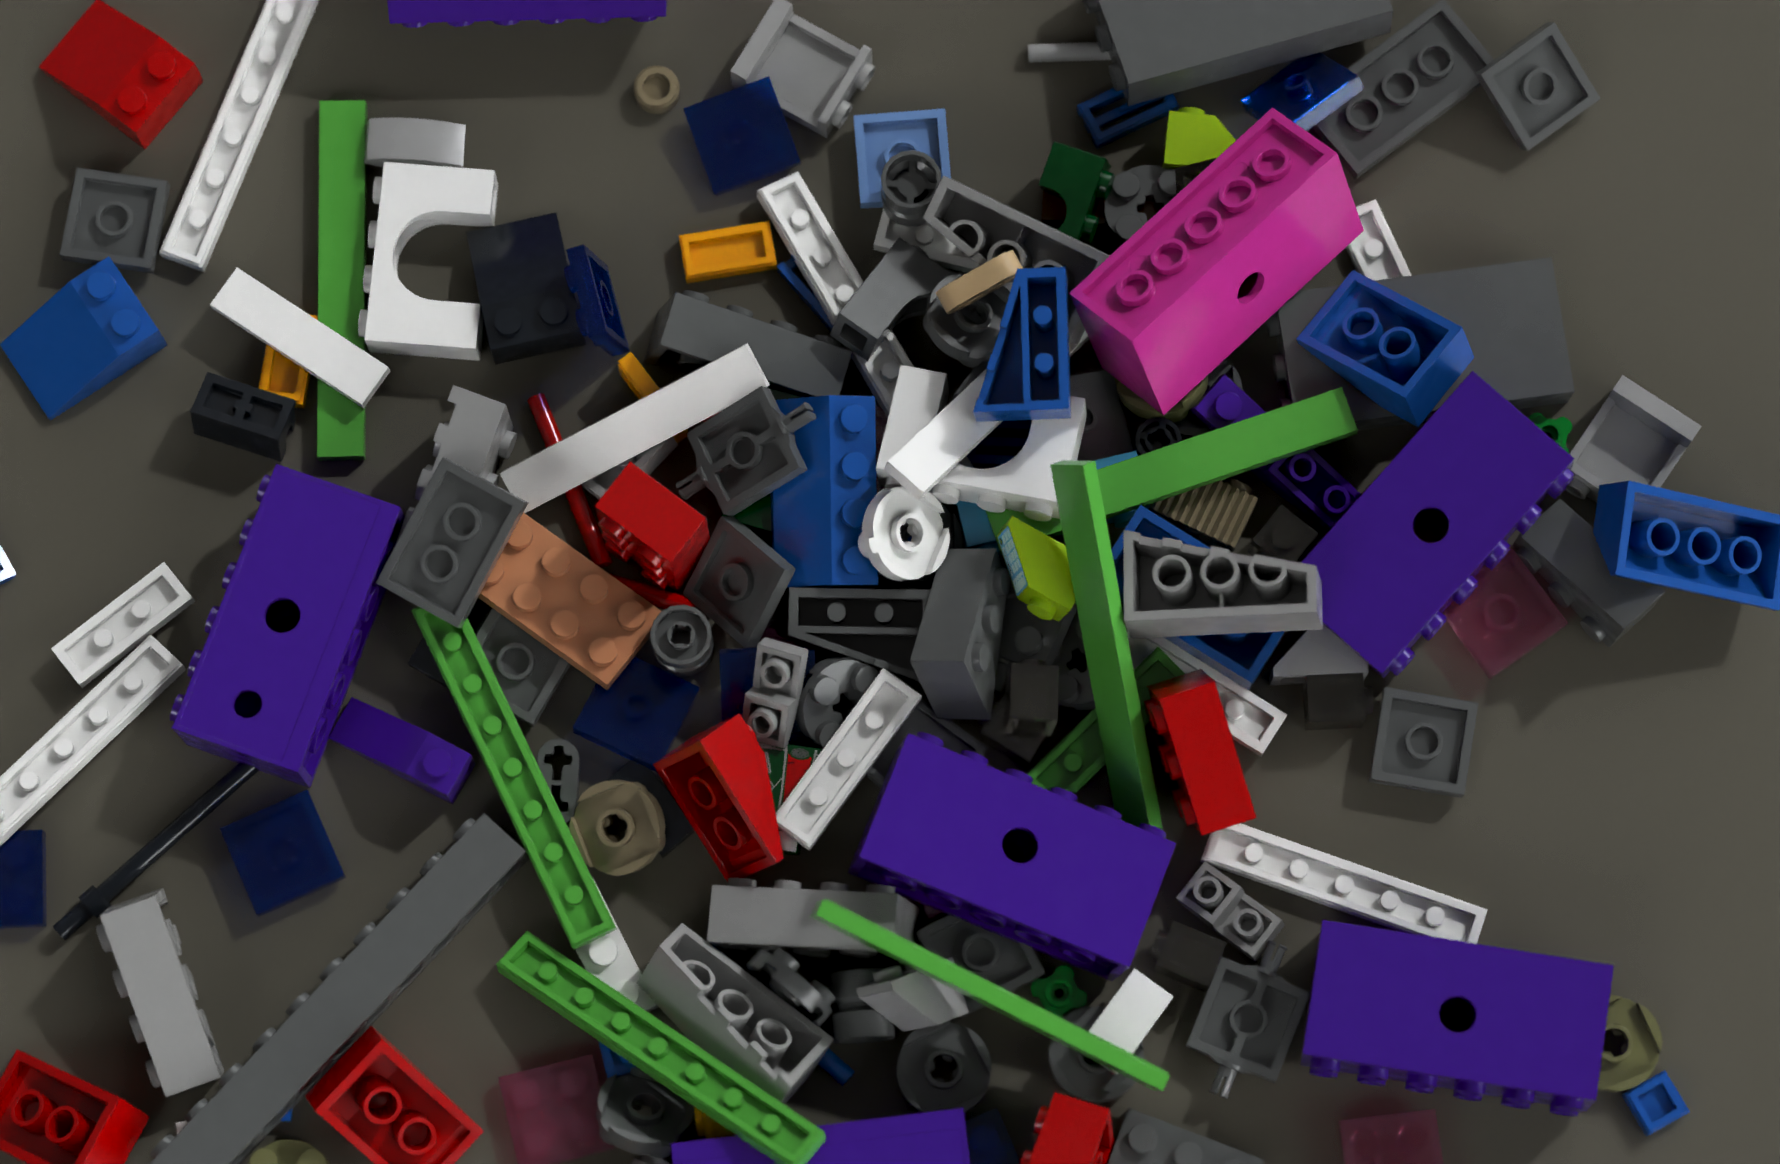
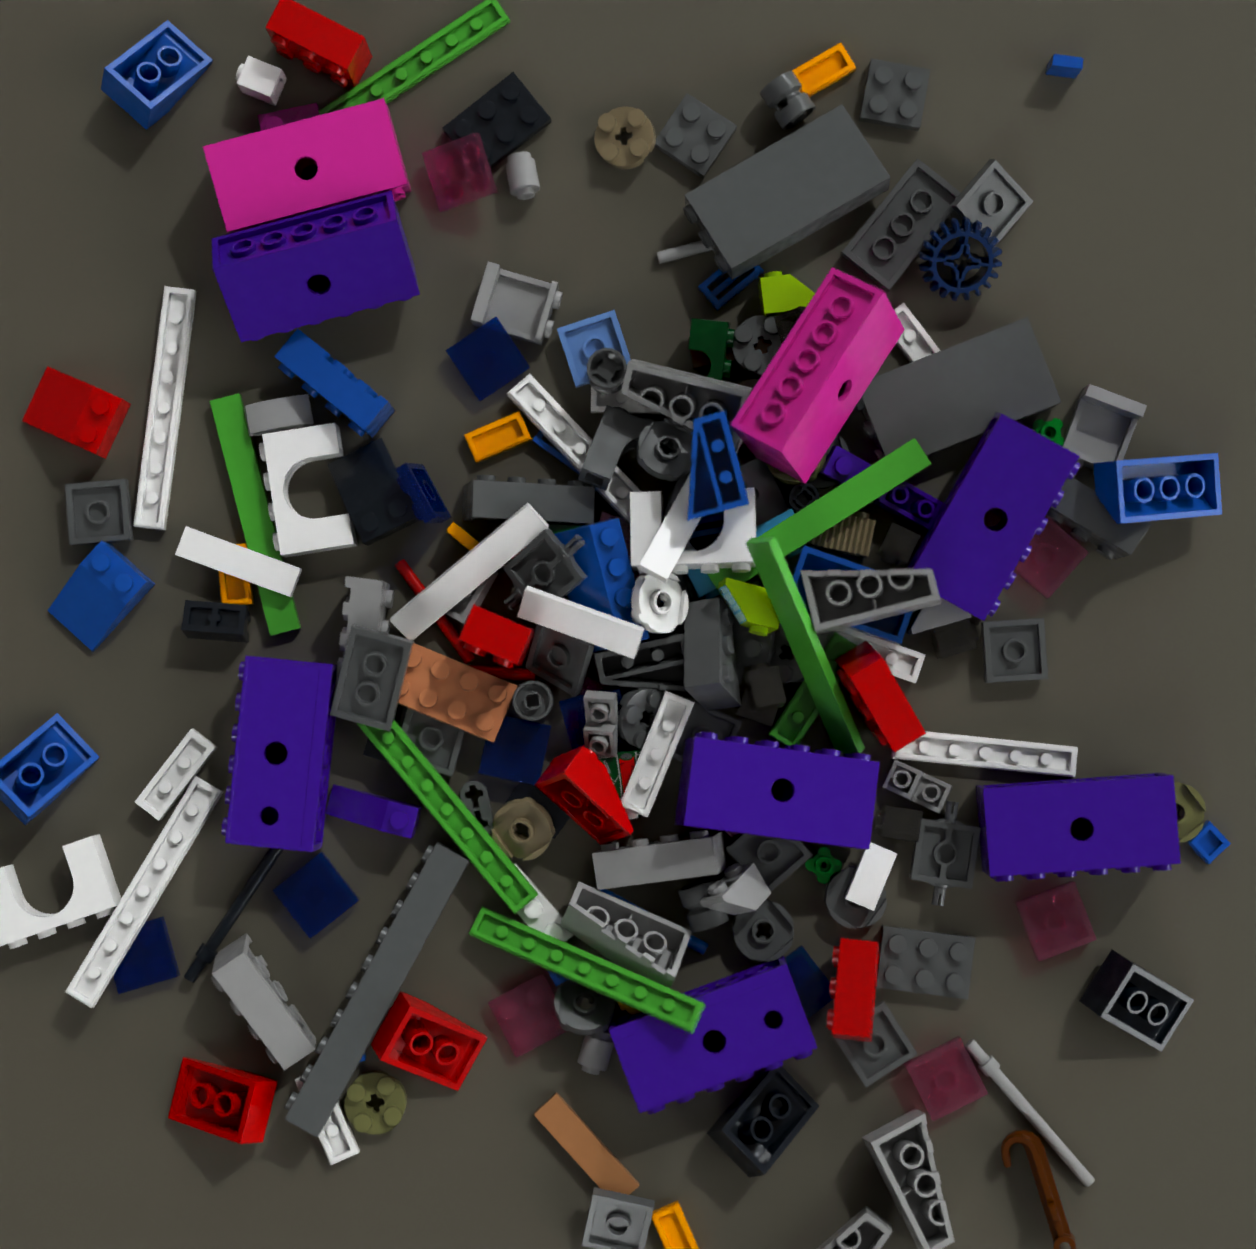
camera: 15 degrees left, 10 degrees up
dark tan tile [634,65,680,114] -> none
dark grey plate [746,948,836,1027] -> none
bright green tile [809,899,1170,1091] -> none
tan beam [936,250,1023,314] -> none
clear blue plate [1240,53,1364,131] -> none
blue slope [1296,270,1474,427] -> none
none -> blue wedge [274,329,396,438]
none -> white tile [517,586,645,659]
none -> dark blue gear [919,217,1002,301]

